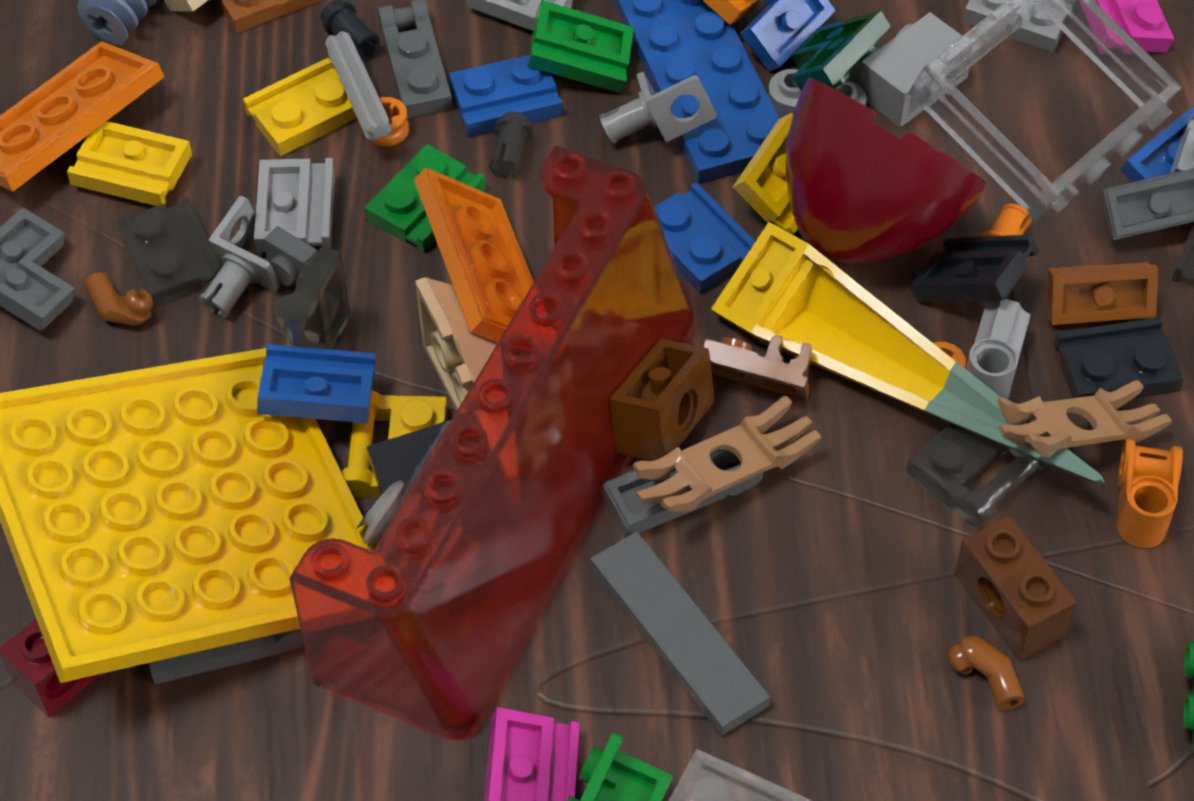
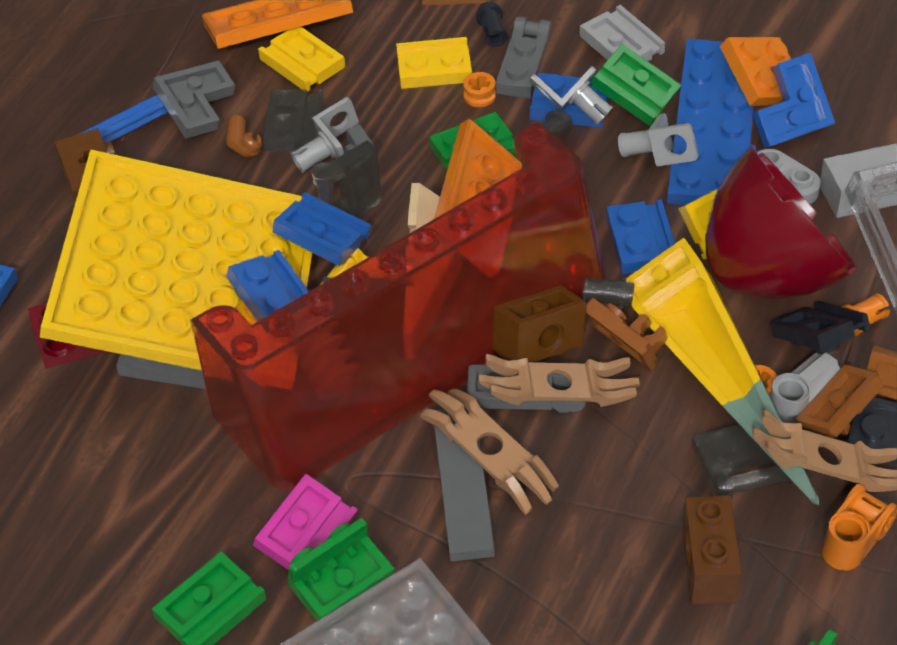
camera: 30 degrees right, 5 degrees down
light grey plate [254,158,335,252] -> none
light grey axle [325,31,392,141] -> none
plate [791,10,891,91] -> none
dark orange arm [948,635,1025,711] -> none
none -> blue plate [226,250,319,335]
none -> medium nougat piece [420,389,559,515]
none -> light grey bracket [529,66,613,125]
none -> clear smoke pin [582,276,634,310]
none -> dark orange plate [795,364,884,439]

